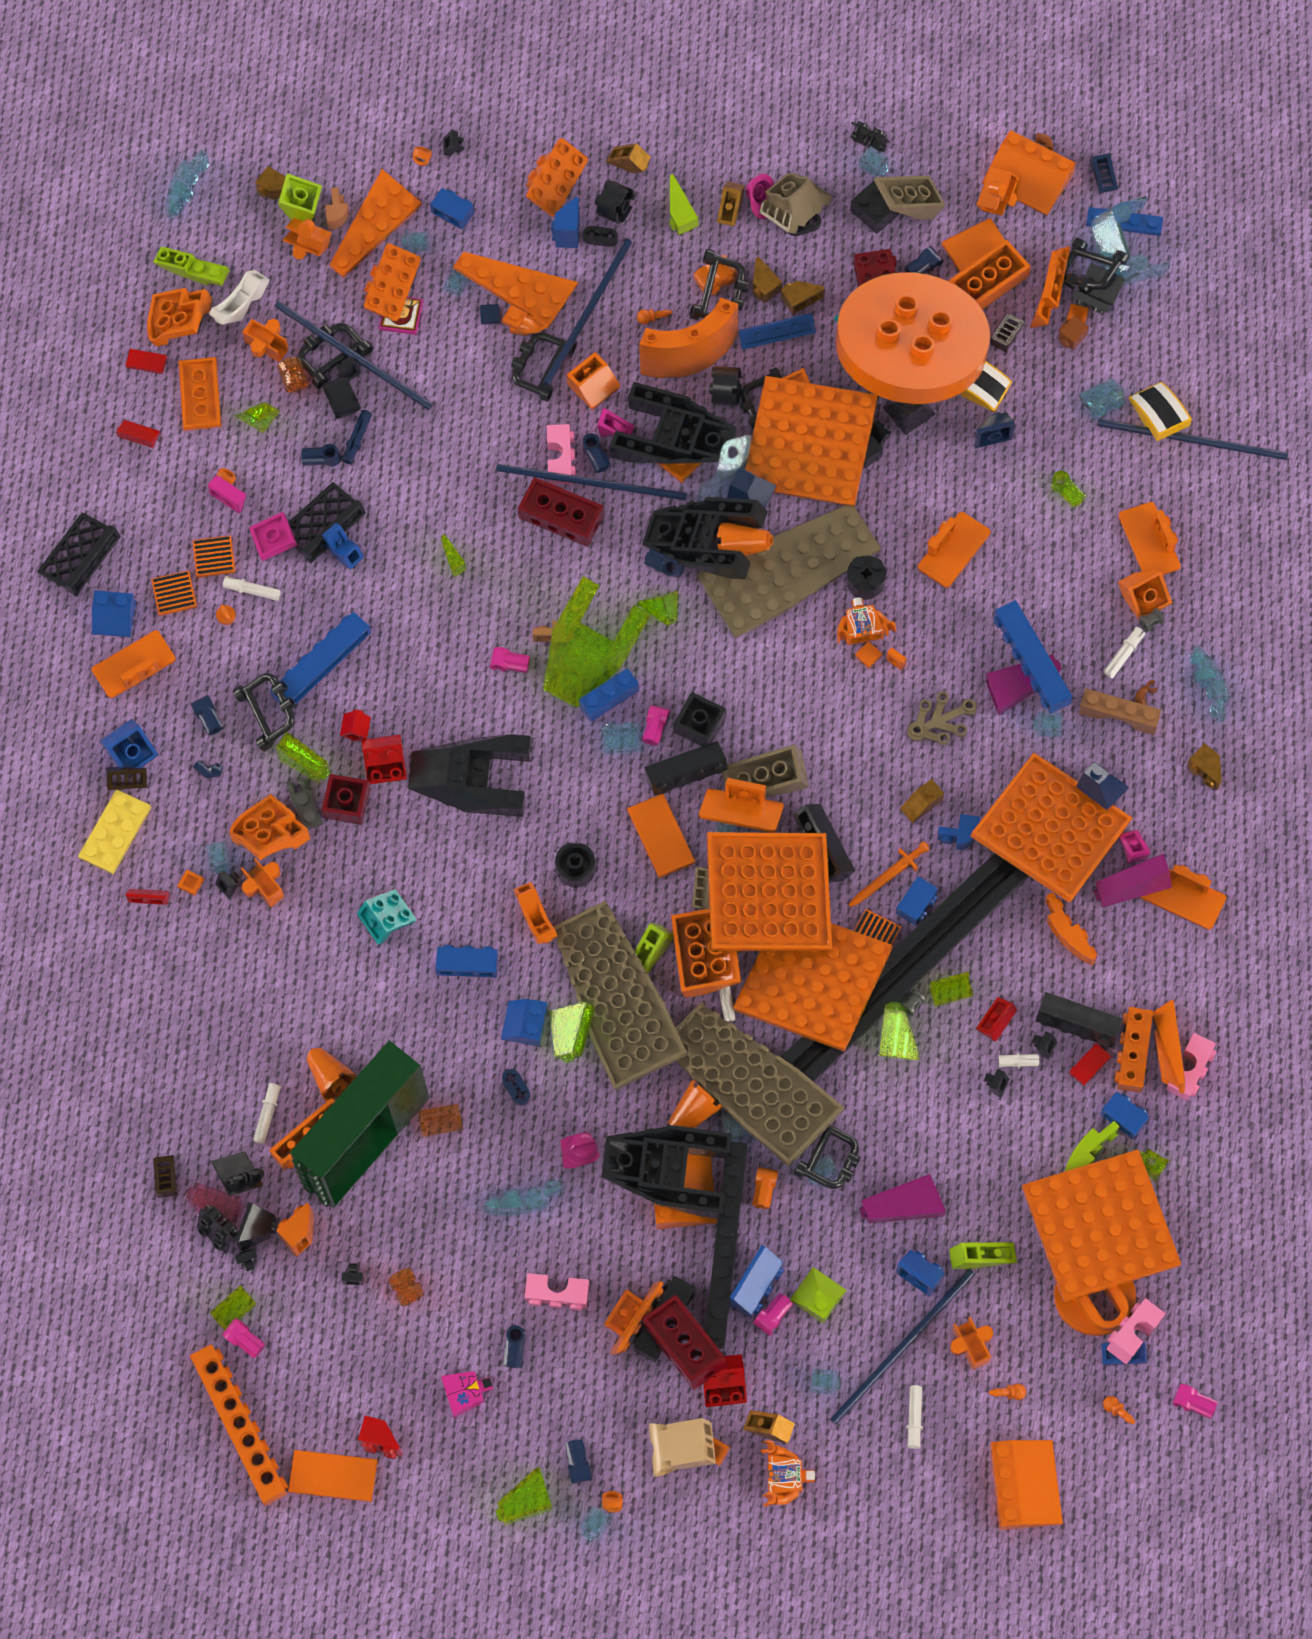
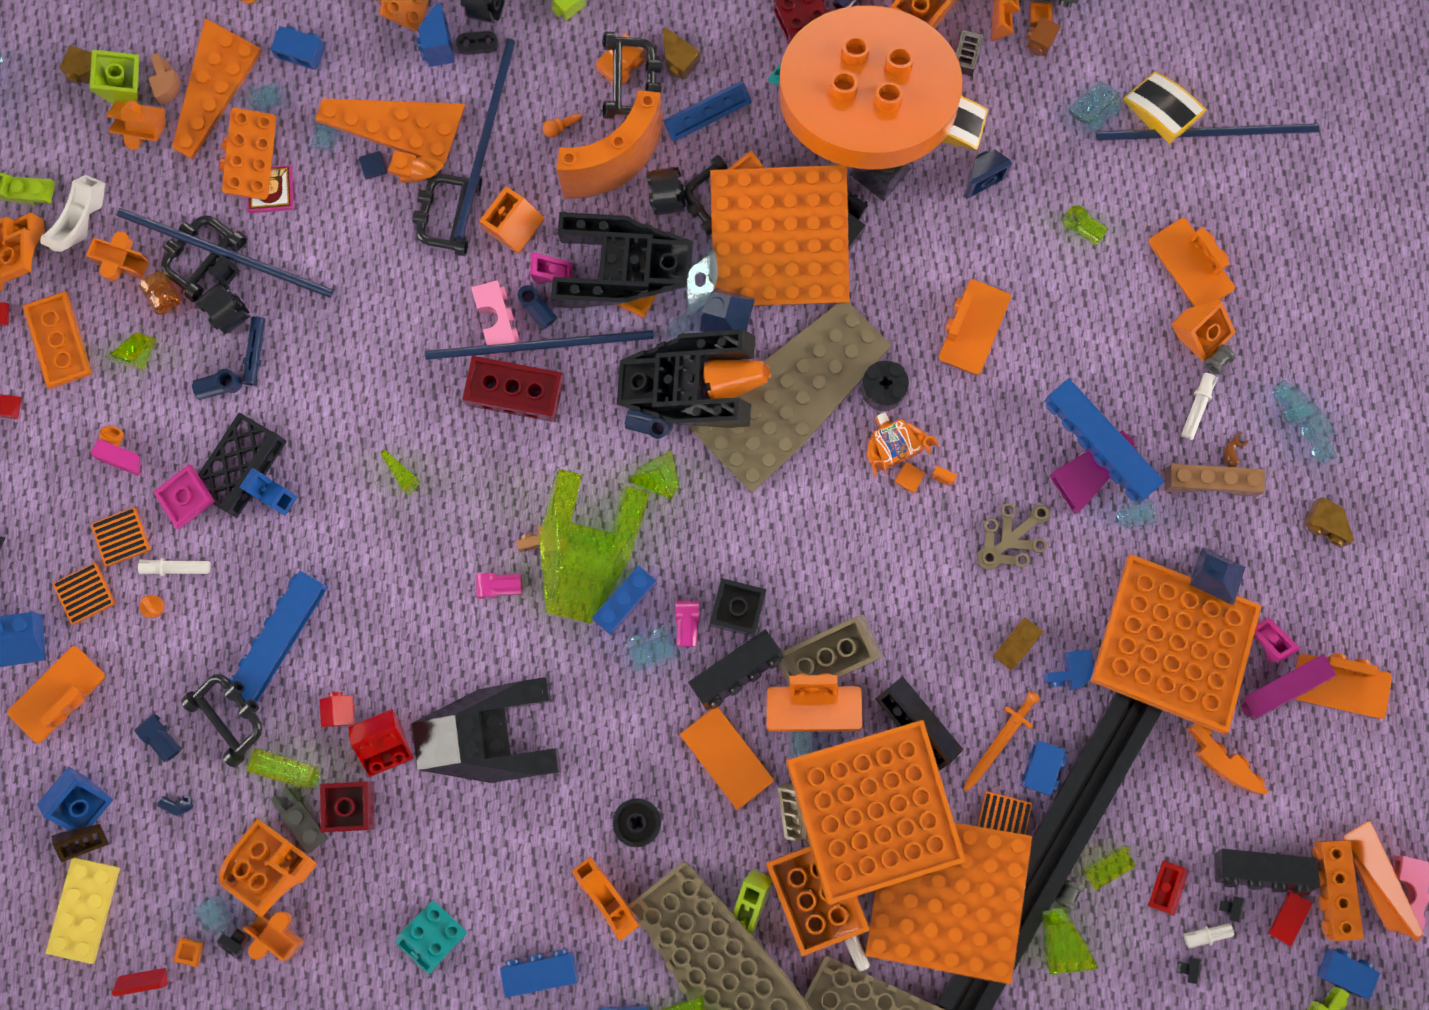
camera: 15 degrees left, 10 degrees up
pearl gold slope [781,281,825,315] -> none

